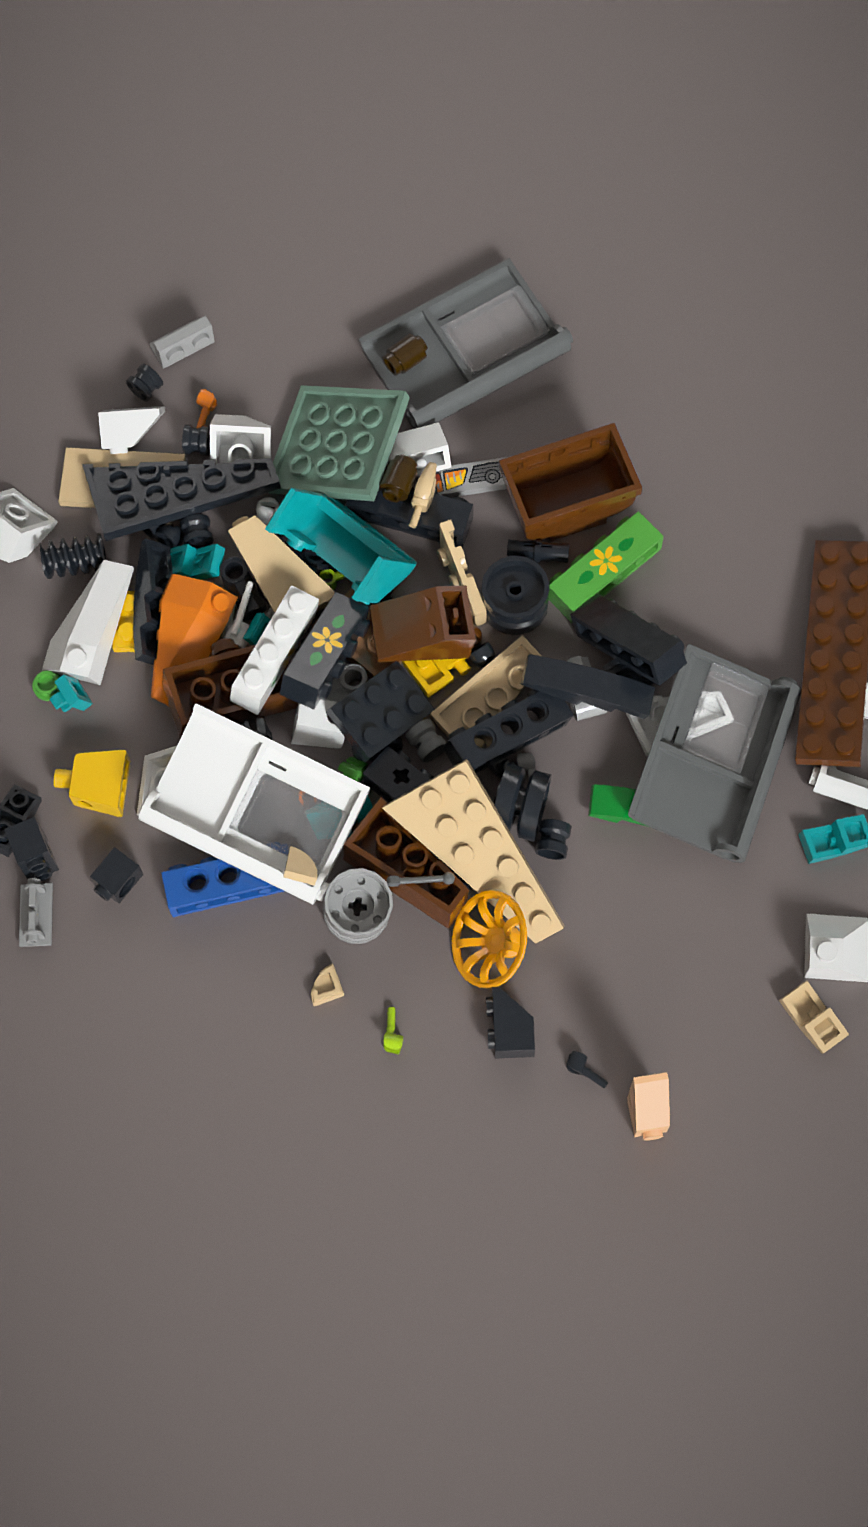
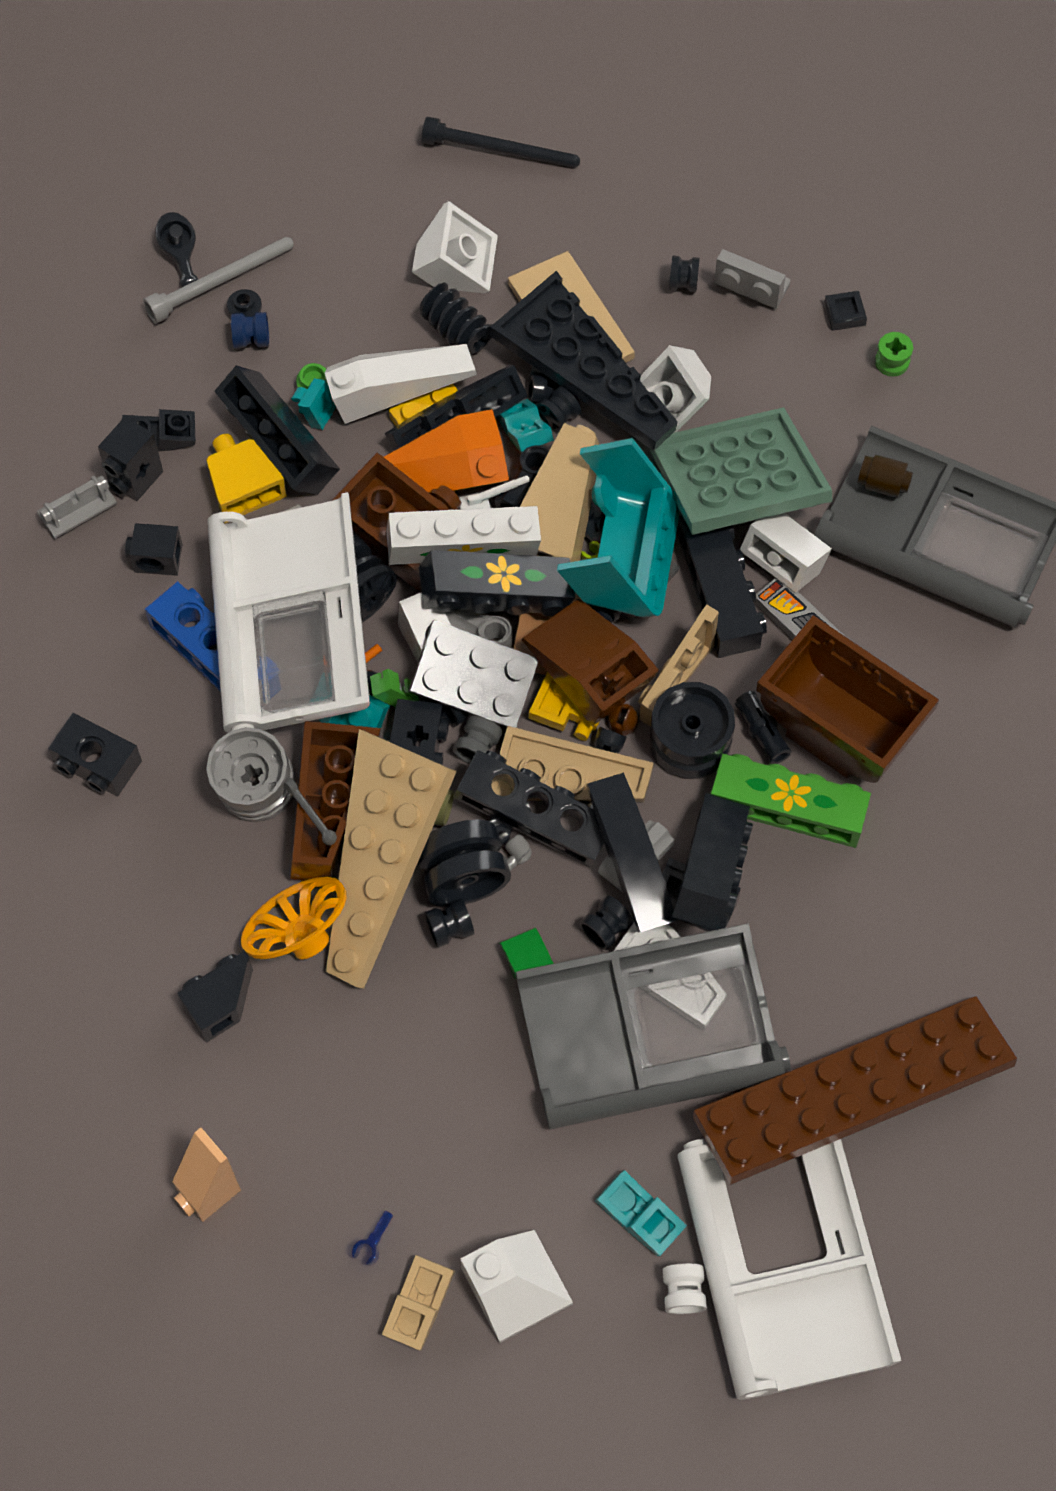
camera: 55 degrees right, 5 degrees down
white slope [98,406,165,454] -> none
black wheel [182,424,210,456] -> none
orange hand [196,389,217,428] -> none
tan tile [283,846,318,886] -> none
tan tile [311,963,344,1006] -> none
dark brown brick [379,455,418,502] -> none
lime hand [383,1007,404,1054] -> none
tan hand [409,462,437,528] -> none
black hand [566,1051,608,1088] -> none
none -> black brick [48,713,142,797]
none -> black brick [214,365,340,495]
none -> clear blue hand [352,1211,393,1266]
none -> black wheel [579,895,634,950]
none -> black tile [824,291,867,331]
none -> bright green wheel [875,332,913,376]

